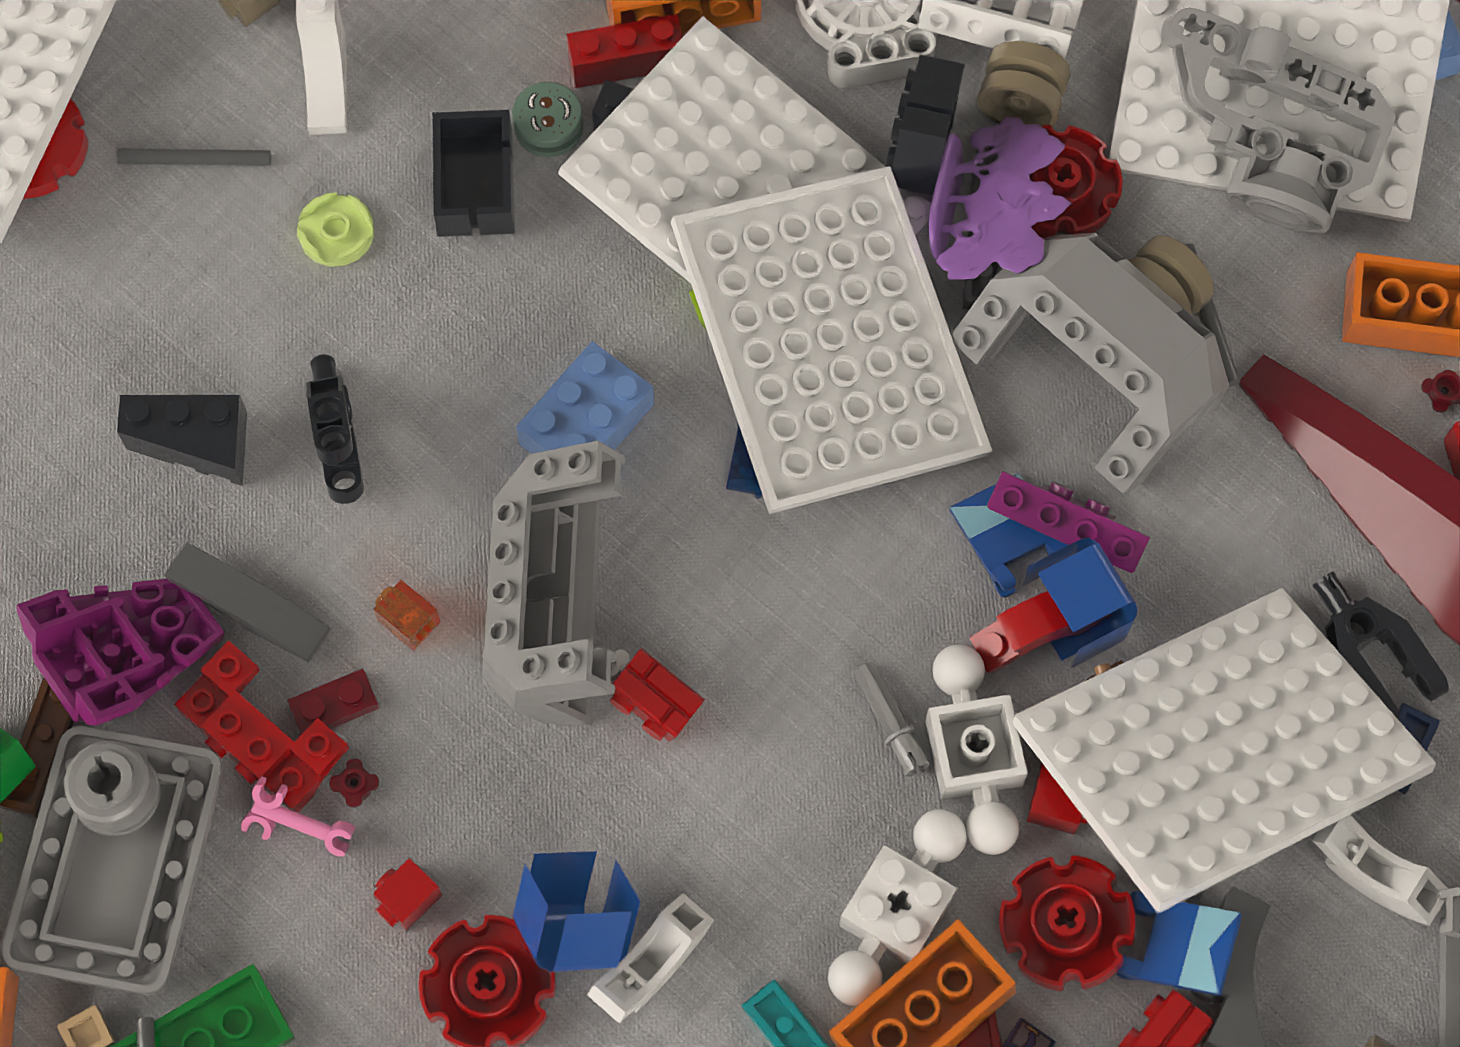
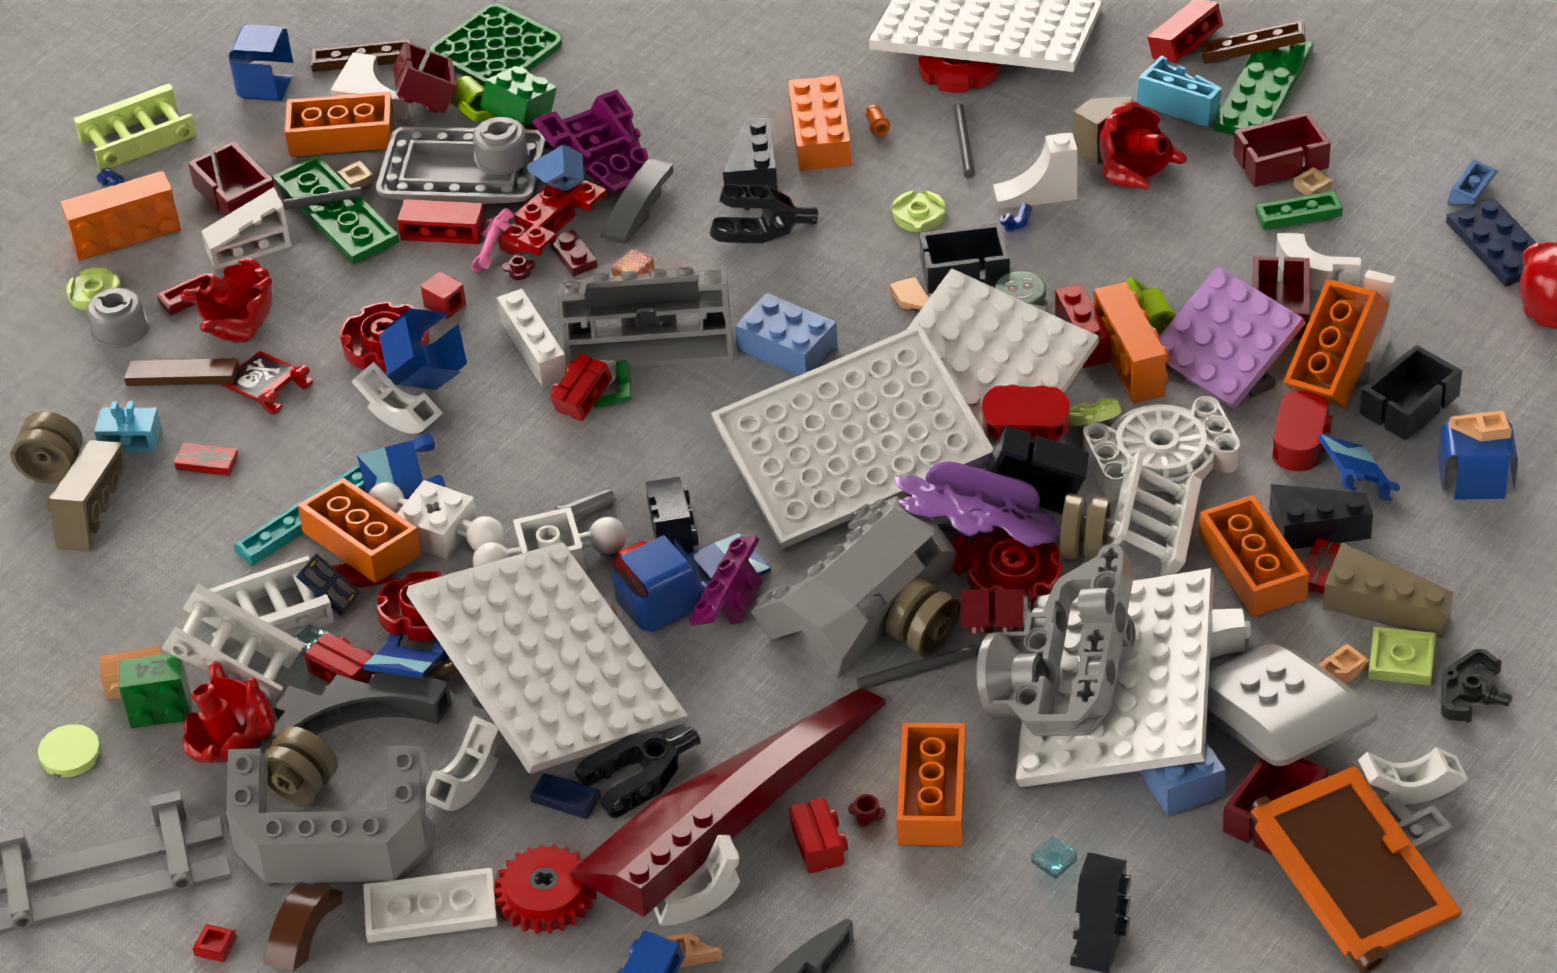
camera: 90 degrees right, 25 degrees down
none -> blue flag [357,433,446,499]
none -> red brick [397,199,485,244]
none -> white brick [497,289,567,388]
none -> medium blue slope [527,145,584,192]
none -> green piece [594,360,632,408]
none -> black wedge [645,476,699,553]
none -> orange brick [788,76,851,171]
none -> orange pin [865,105,891,136]
none -> light nougat tile [890,277,929,311]
none -> dark red piece [961,589,1031,633]
none -> red brick [982,384,1070,441]
none -> clear blue arm [1000,203,1032,232]
none -> yellowish green tile [1070,399,1122,426]

